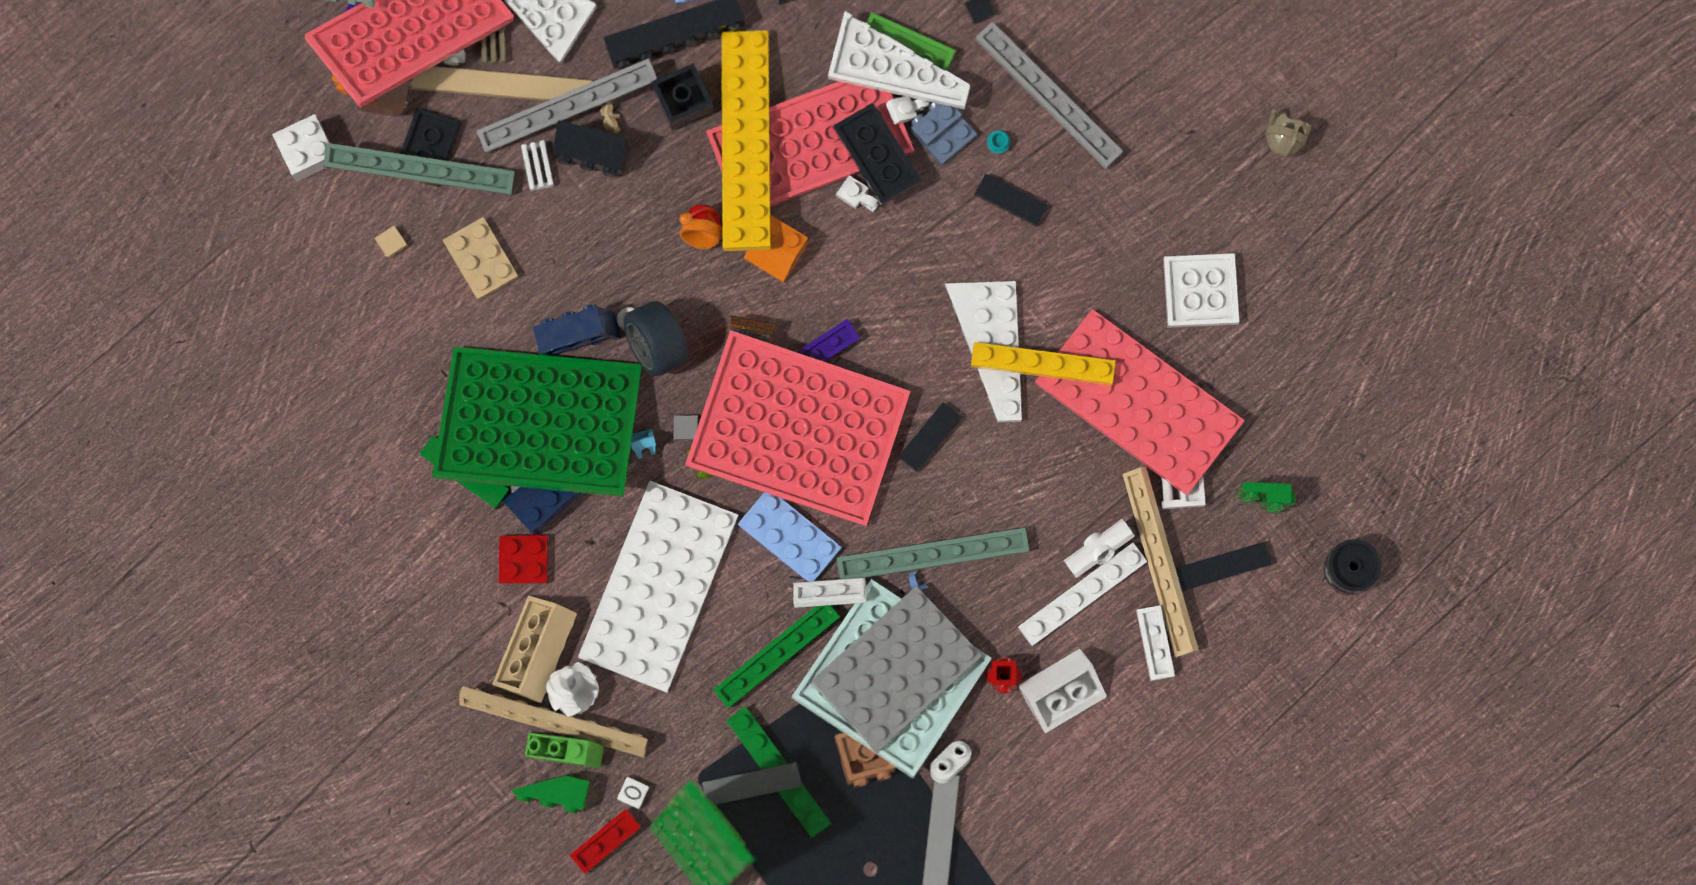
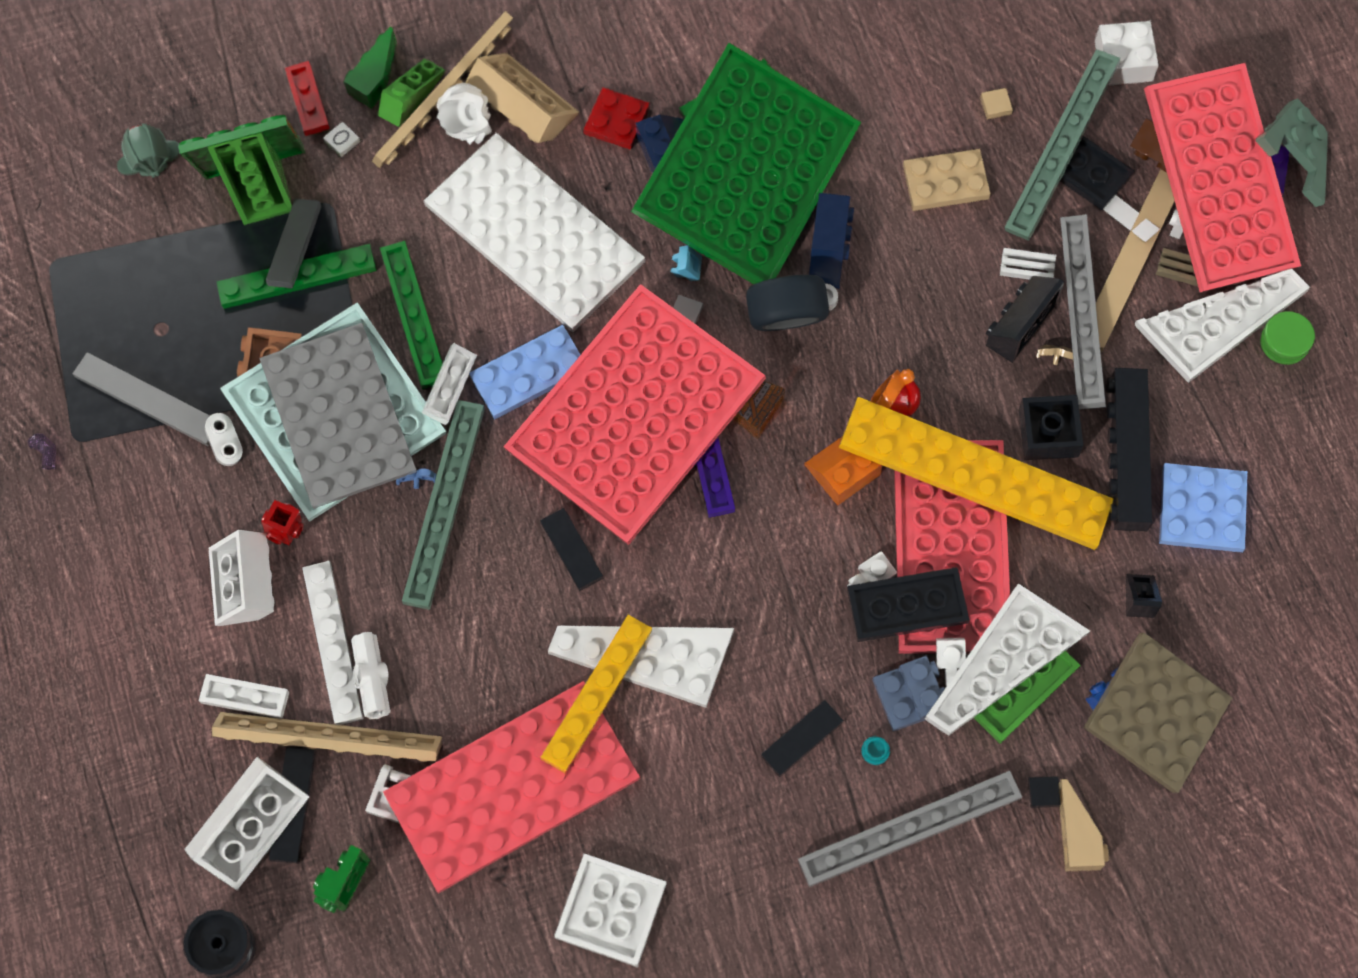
camera: 115 degrees right, 10 degrees down
none -> white slope [184,757,309,890]
none -> white sticker [1103,195,1160,242]

